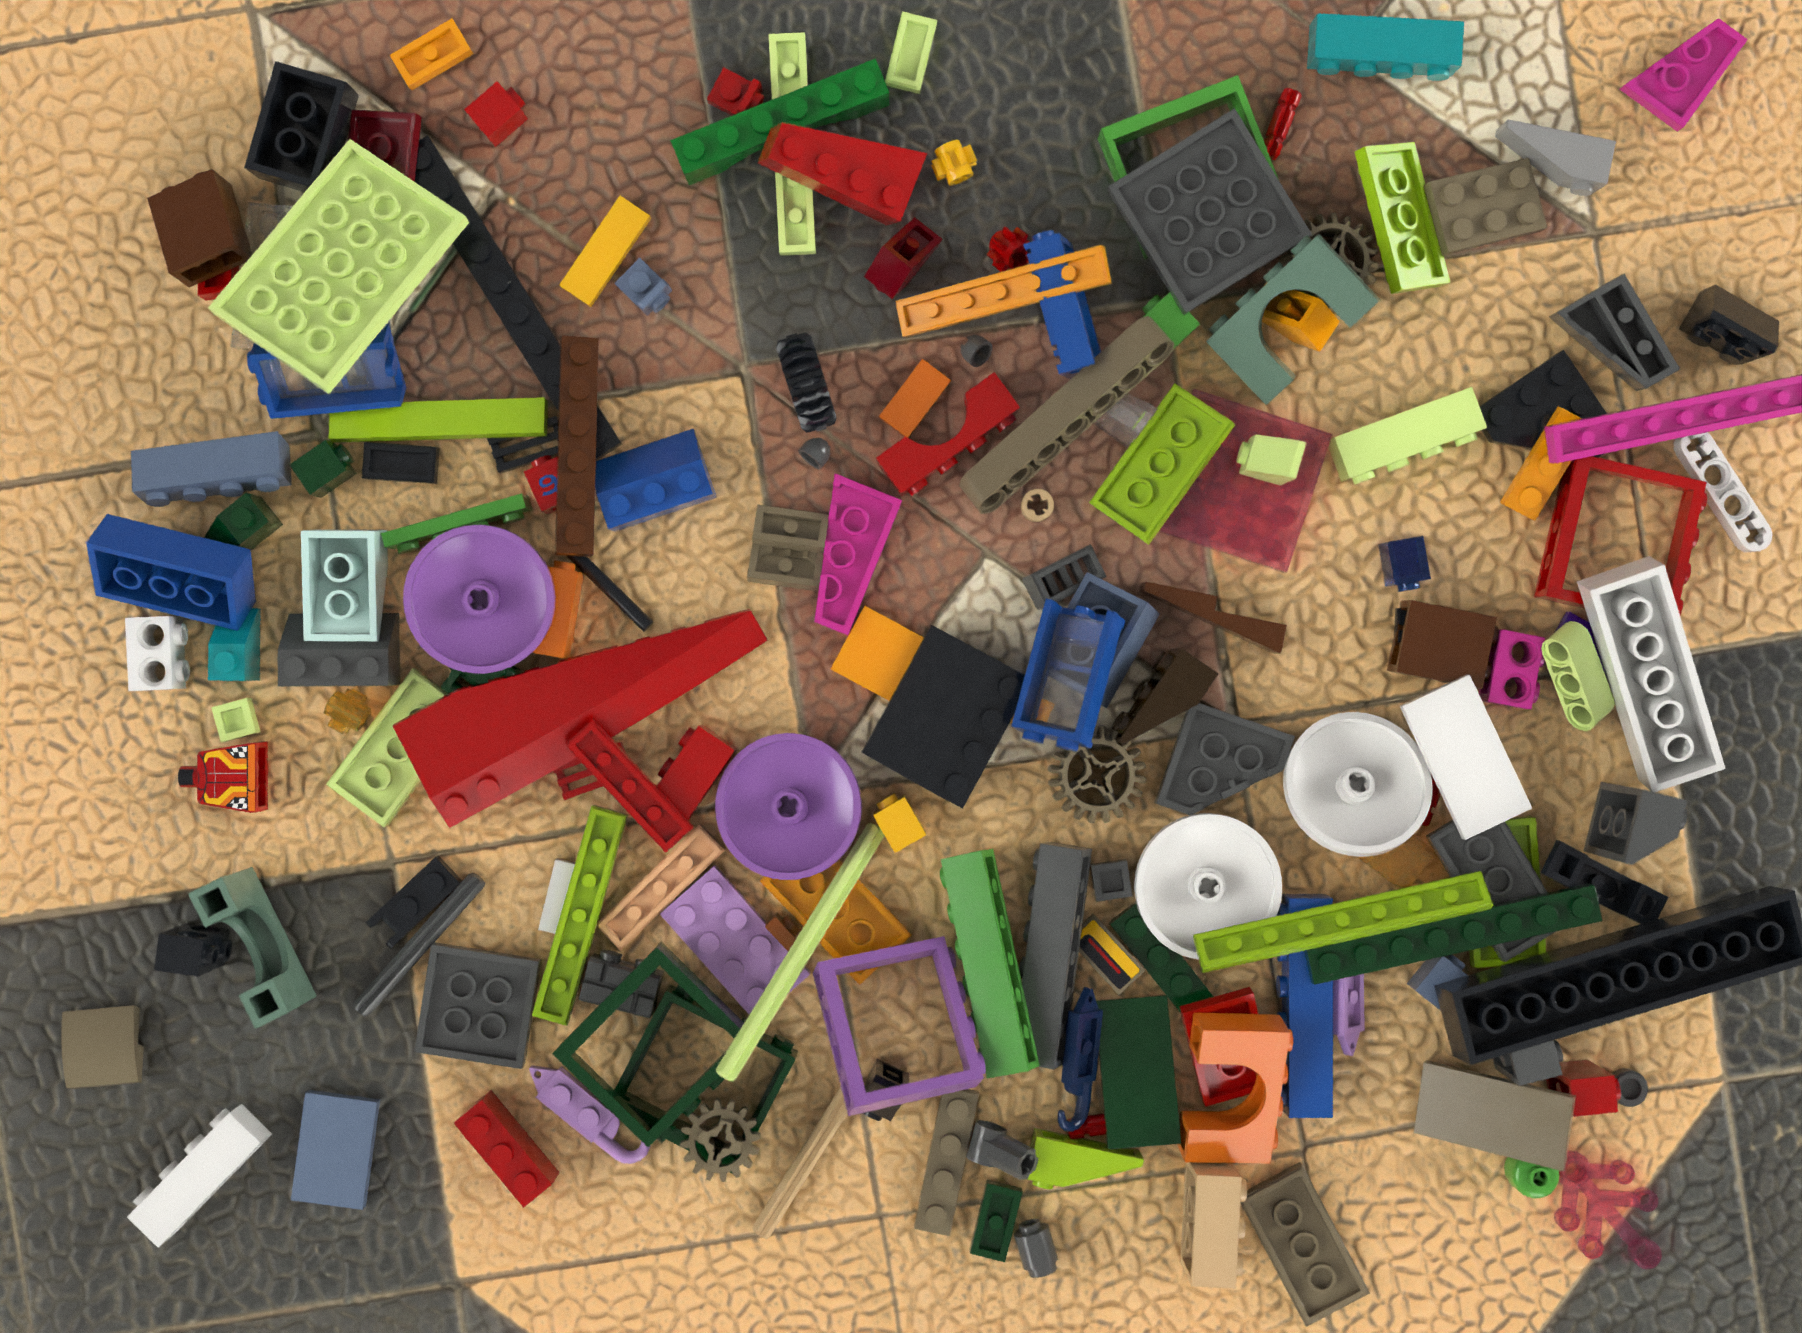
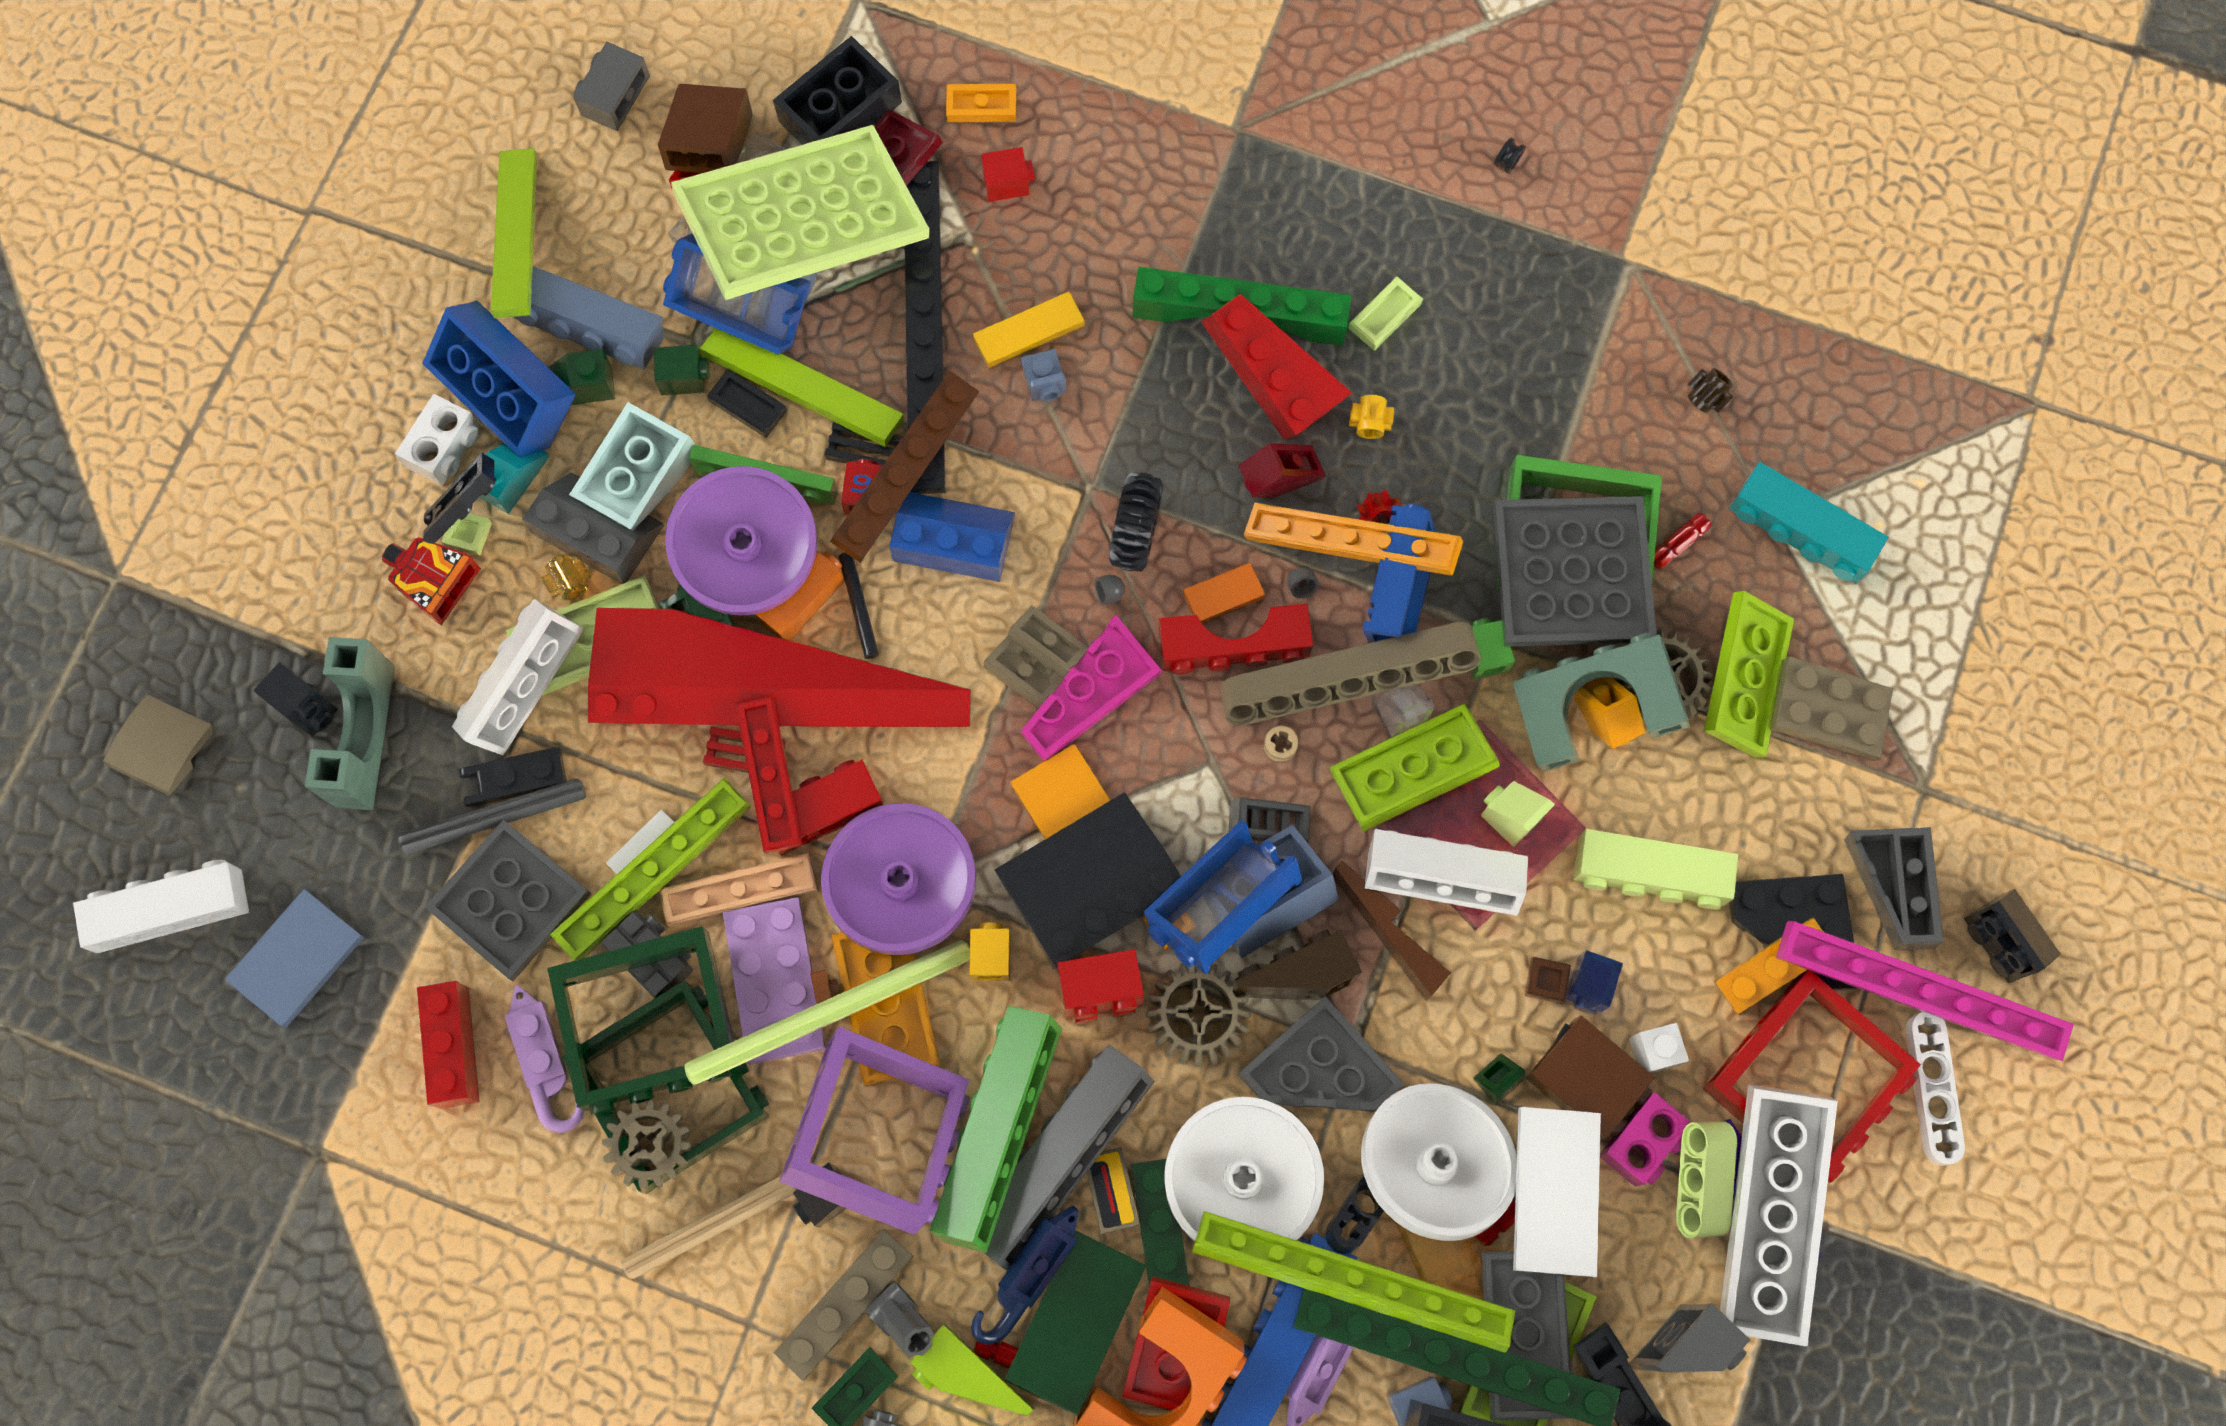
camera: 30 degrees right, 15 degrees down
red bracket [707,67,765,116] -> none
yellowish green plate [769,32,816,256] -> none
dark grey plate [1090,859,1132,902] -> none
light grey slope [1495,120,1616,196] -> none
dark pink wing [1619,18,1748,132] -> none
none -> black hinge [423,453,496,544]
none -> white slope [452,599,584,755]
none -> lime tile [491,148,537,318]
none -> dark grey brick [573,42,650,131]
none -> red brick [1058,949,1144,1024]
none -> black beam [1325,1173,1384,1254]
none -> white brick [1364,829,1528,916]
none -> dark green slope [1473,1053,1526,1105]
none -> reddish brown tile [1524,957,1571,1004]
none -> white brick [1629,1023,1689,1073]

